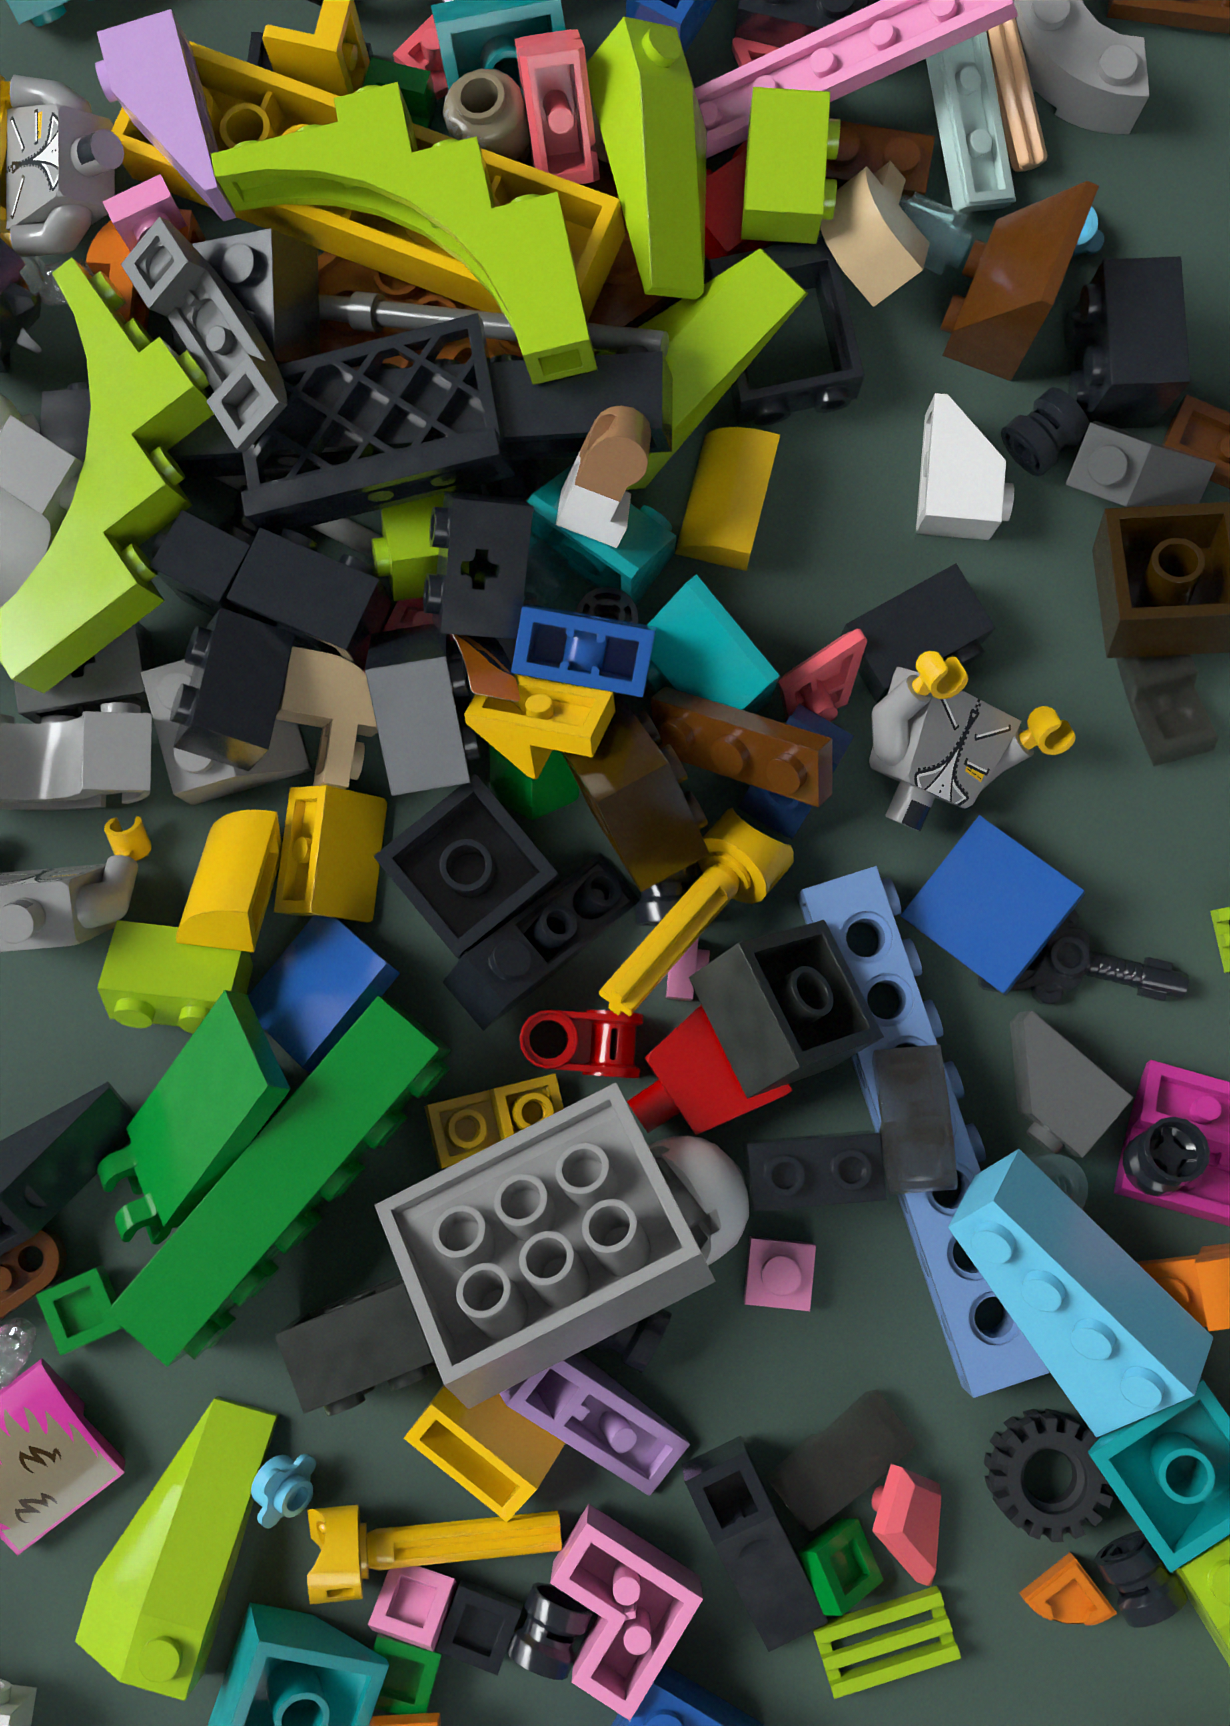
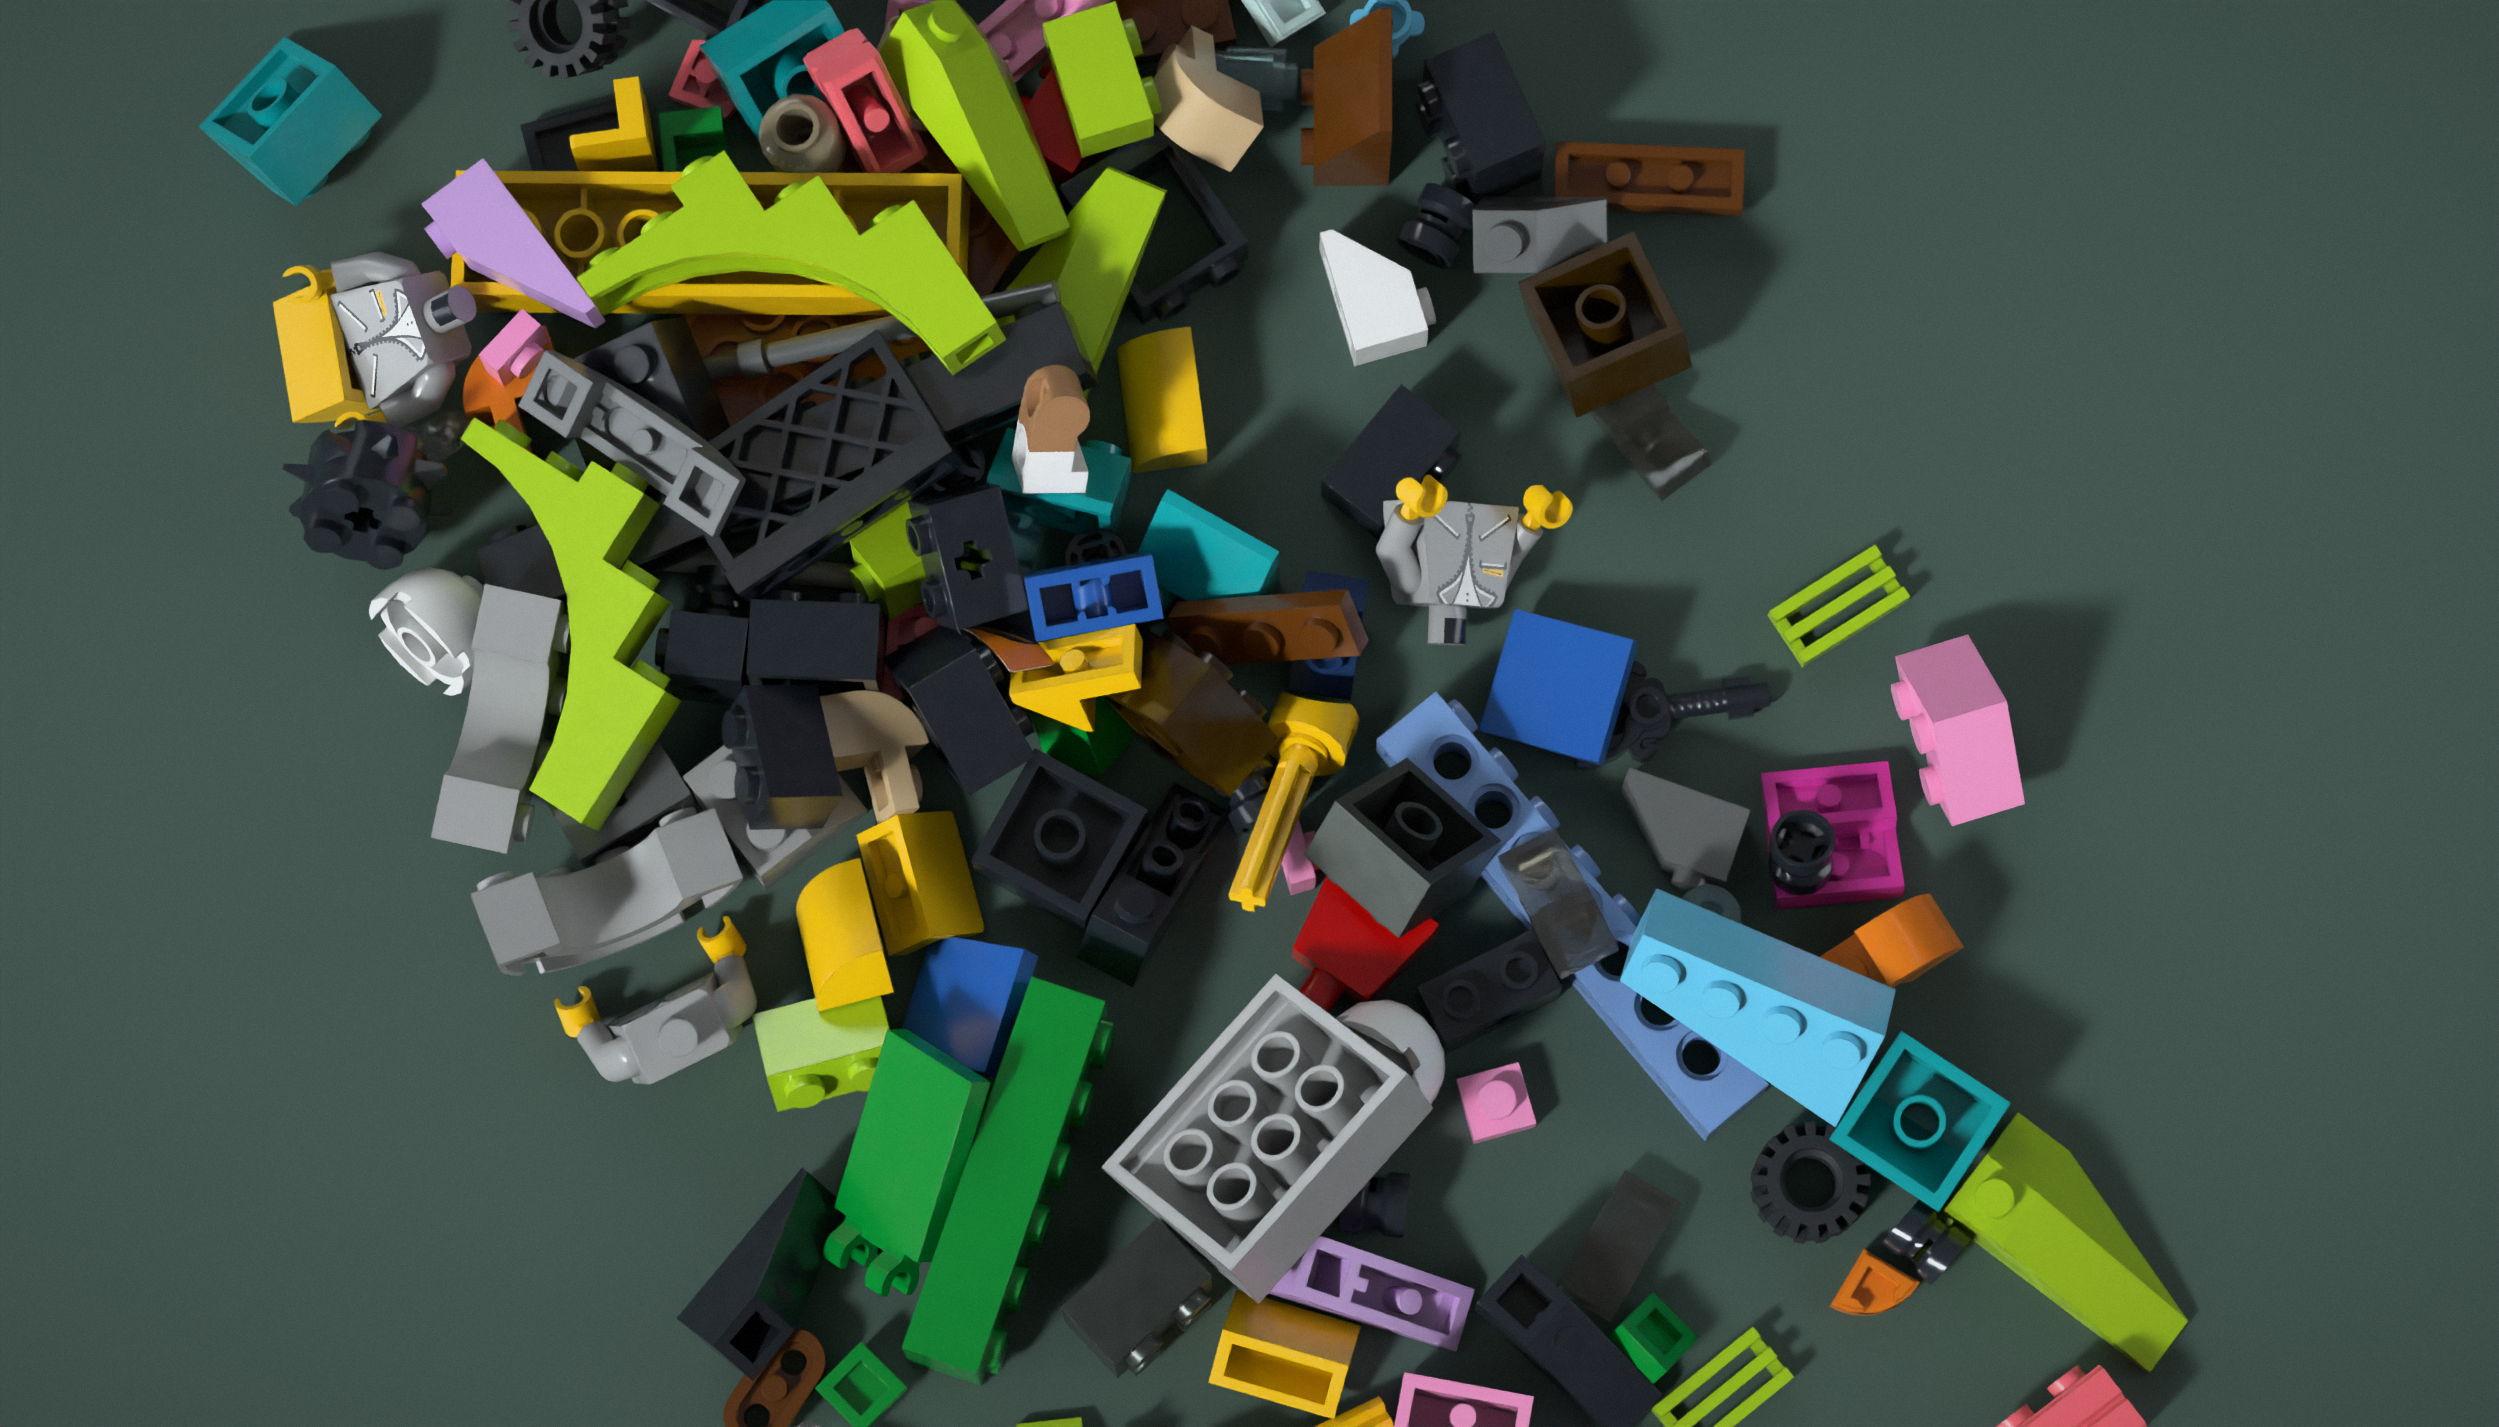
camera: 25 degrees left, 5 degrees down
yellow slope [424,1074,564,1169] -> none
red piece [519,1010,644,1079] -> none
coral piece [778,629,867,722] -> none
coral piece [872,1464,941,1586] -> none

